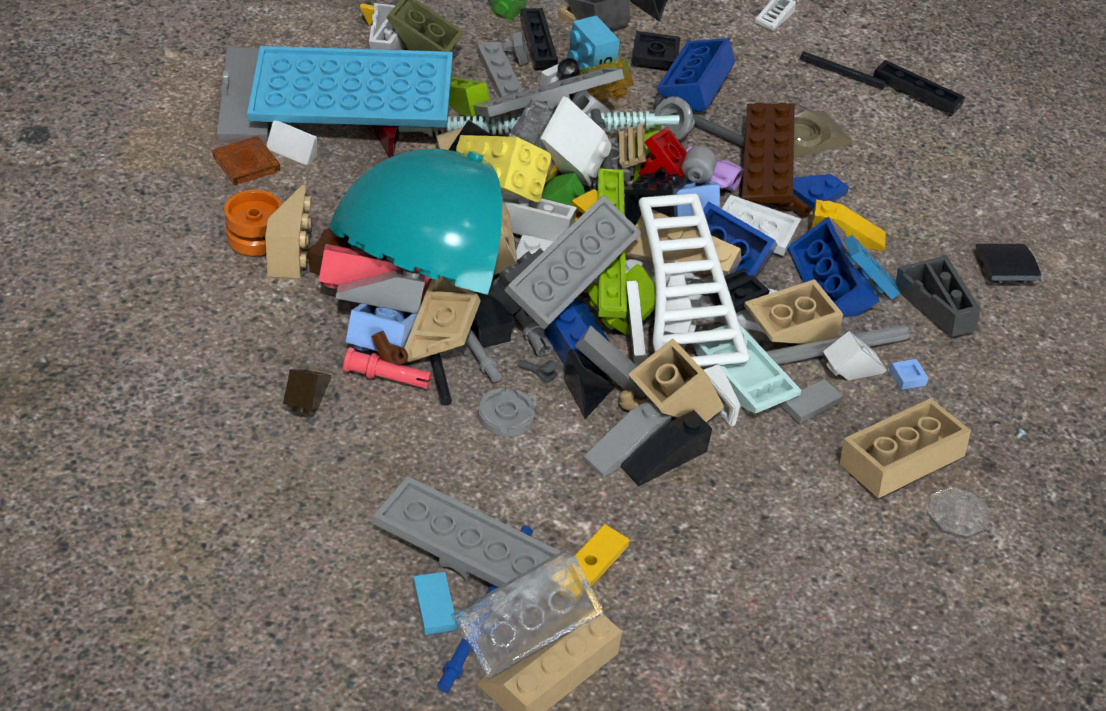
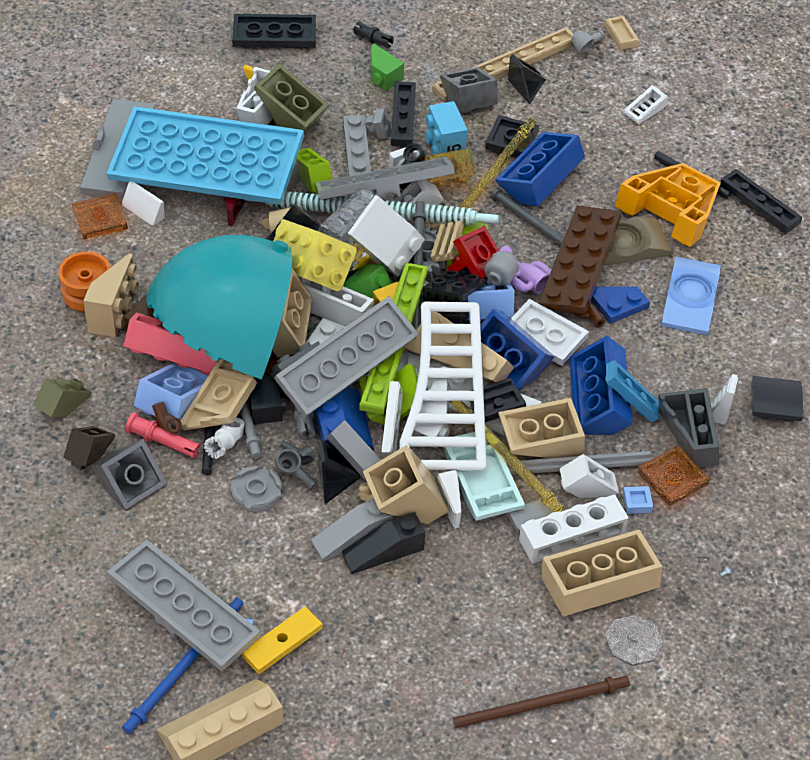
camera: 15 degrees right, 5 degrees up
light grey slope [336,269,425,314] -> none
medium azure tile [413,572,457,635] -> none
clear slope [451,550,604,680] -> none
light grey hair [654,96,695,140] -> none
yellow slope [810,200,886,252] -> none
none -> olive slope [33,377,92,418]
none -> flat silver slope [90,439,167,510]
none -> white connector [204,417,244,459]
none -> dark grey bar [275,449,318,491]
none -> clear yellow bar [449,401,564,512]
none -> reddish brown bar [453,676,630,728]
none -> clear yellow bar [459,118,536,209]
none -> white brick [519,494,629,564]
none -> light orange wedge [614,163,721,247]
none -> clear orange plate [638,445,710,507]
none -> light blue slope [661,257,721,335]
none -> white slope [711,374,738,425]

